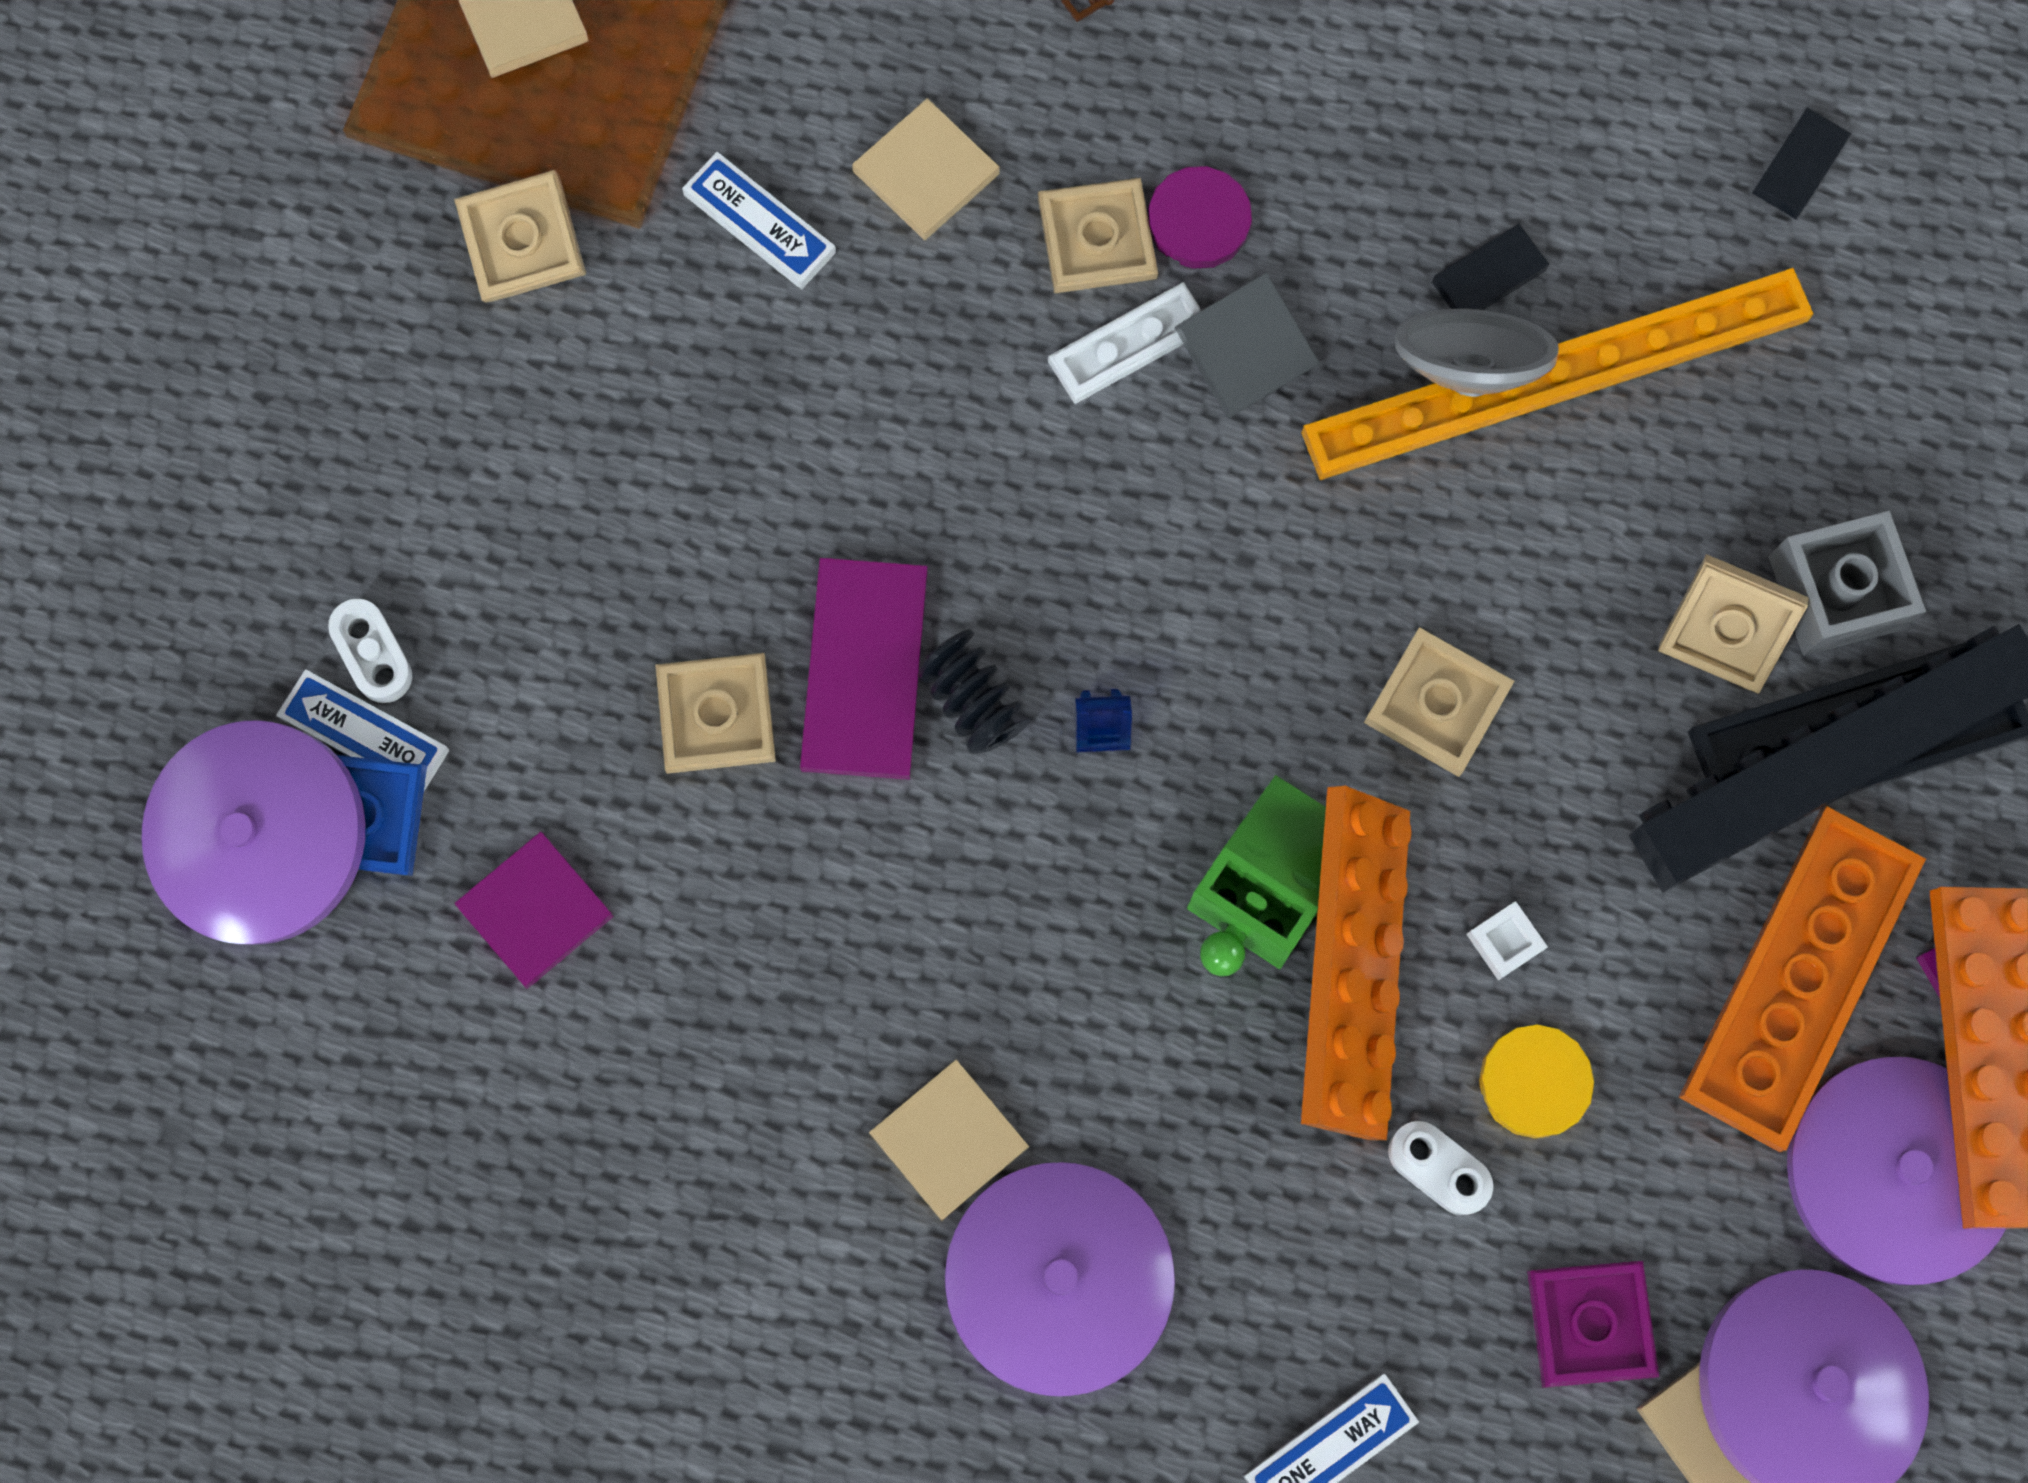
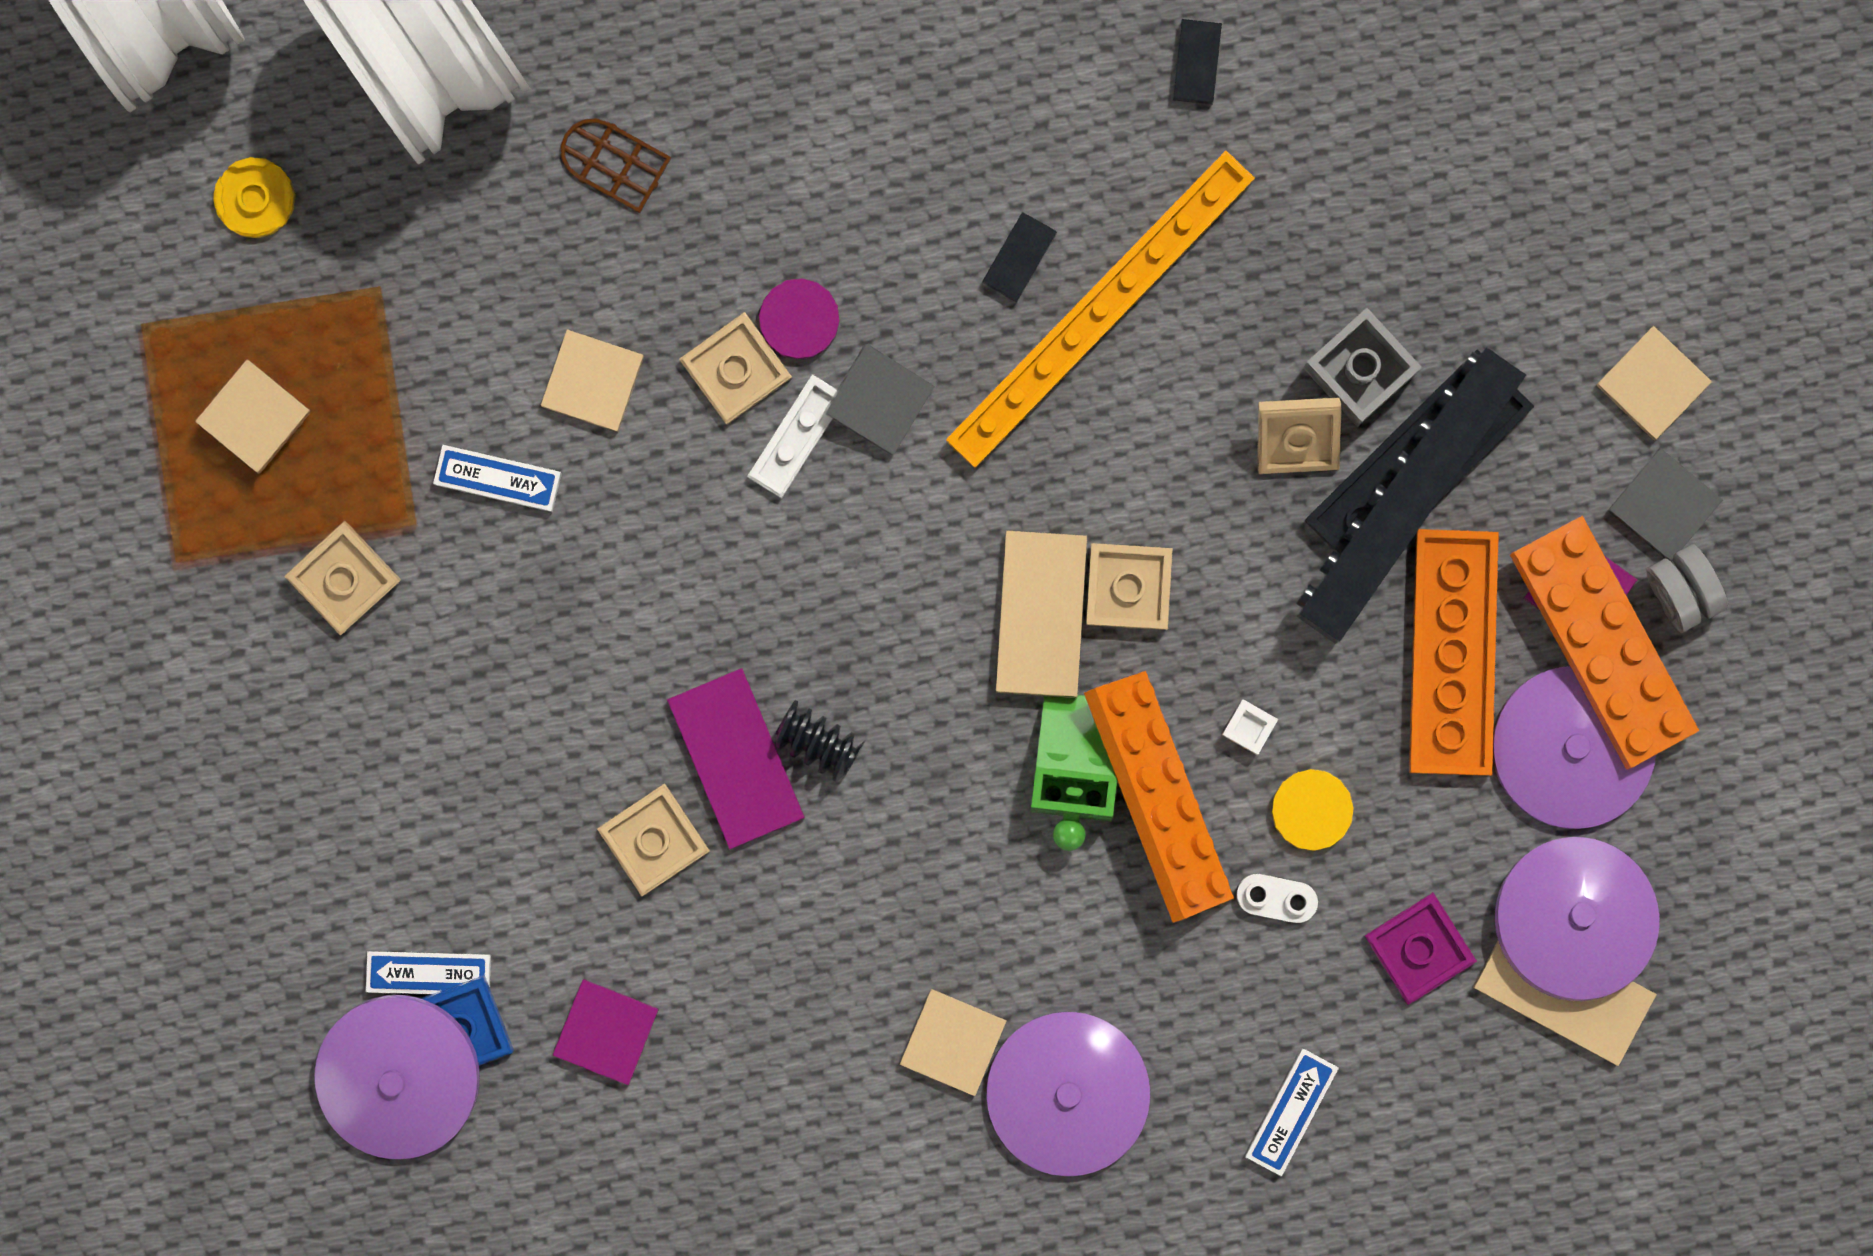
camera: 20 degrees left, 10 degrees up
white plate [328,599,412,703] -> none
clear blue tile [1075,689,1132,752] -> none
light grey dish [1395,309,1559,397] -> none
none -> tan tile [996,531,1087,698]

